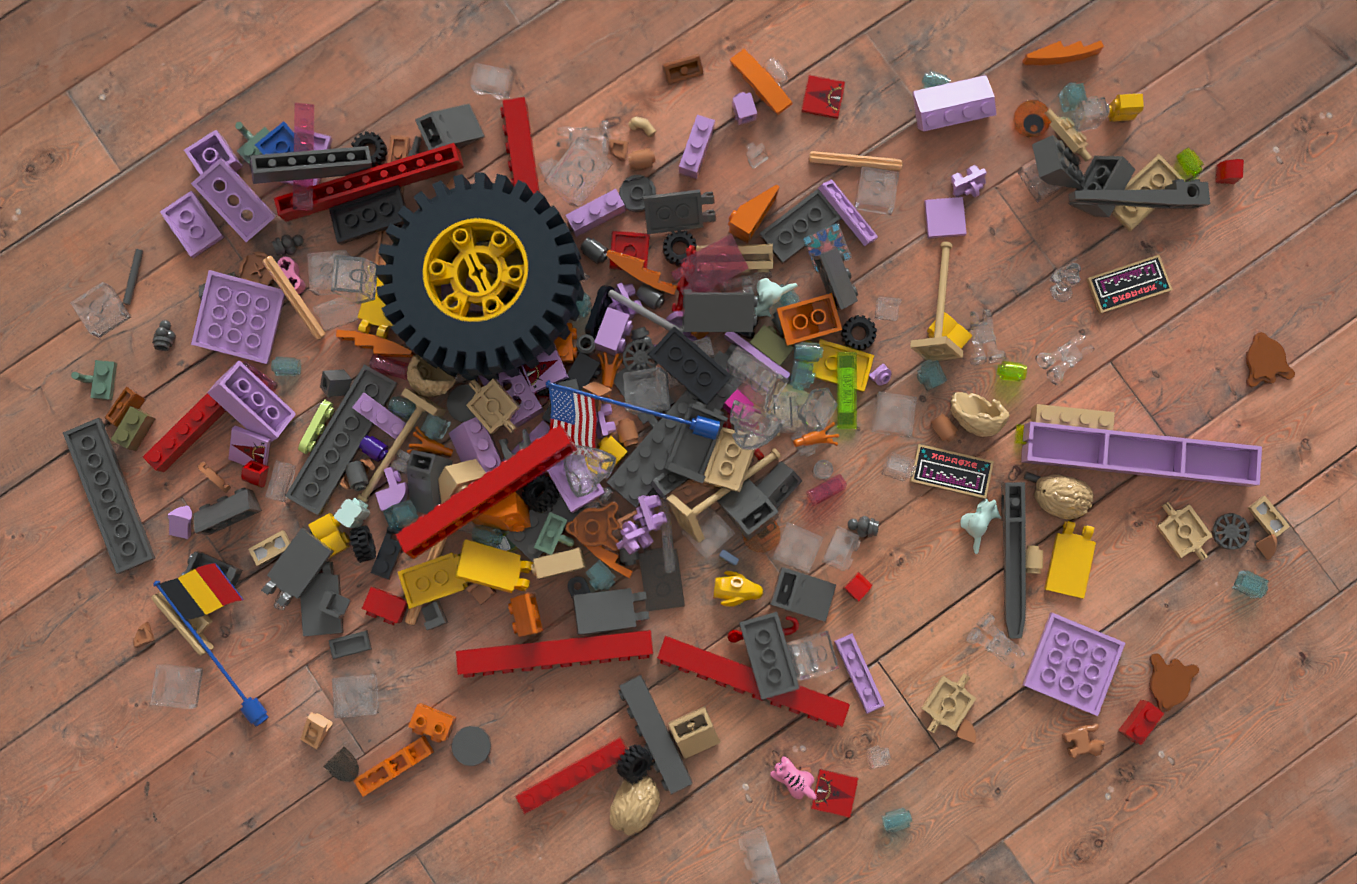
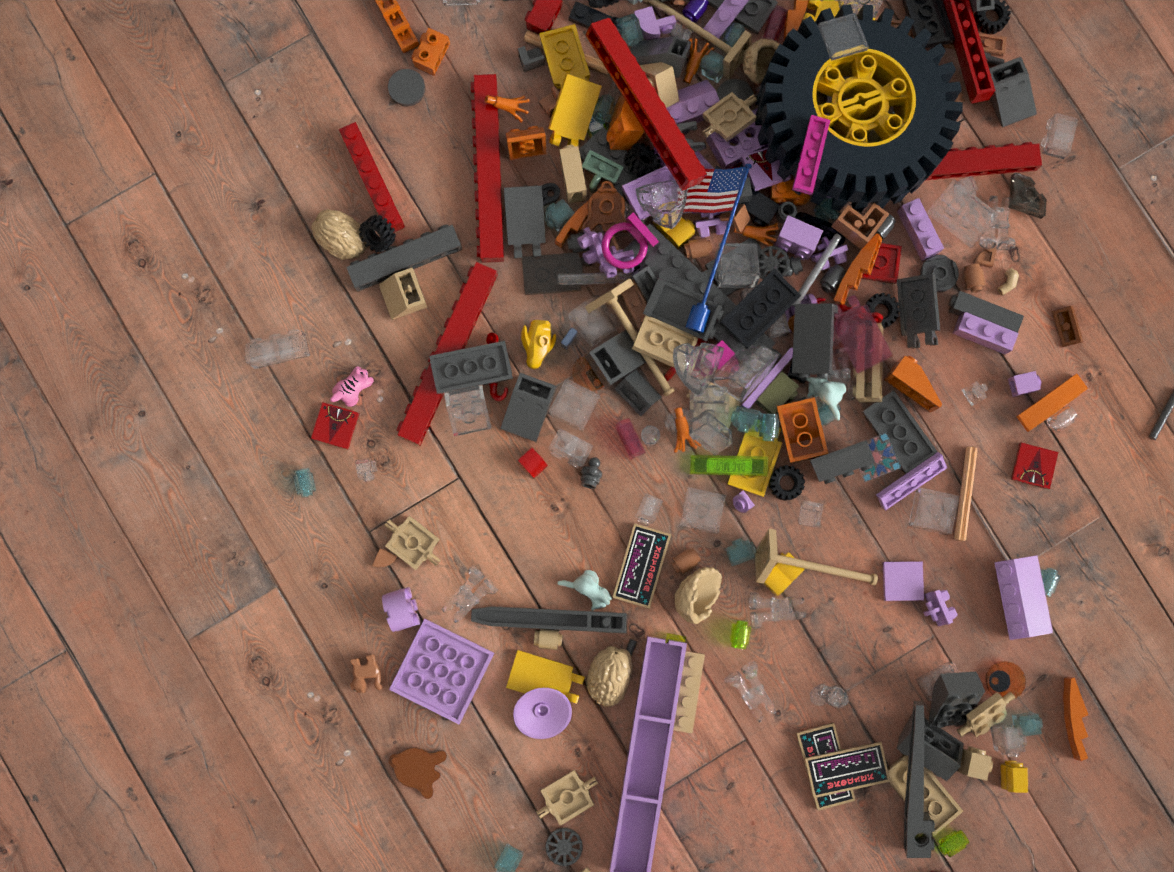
camera: 85 degrees right, 0 degrees up
lavender tile [834,633,885,714] -> none
red brick [1118,700,1164,745] -> none
none -> lavender brick [382,587,420,632]
none -> orange piece [485,95,530,123]
none -> lavender hat [513,688,572,739]
none -> dark pink tile [601,212,659,269]
none -> dark pink plate [792,115,830,195]
none -> tile [804,742,890,798]
none -> clear tile [818,13,869,61]
none -> nougat brick [831,202,889,249]
none -> dark grey brick [948,291,1024,333]
none -> tan brick [957,746,993,781]
none -> clear smoke plate [1009,172,1047,219]

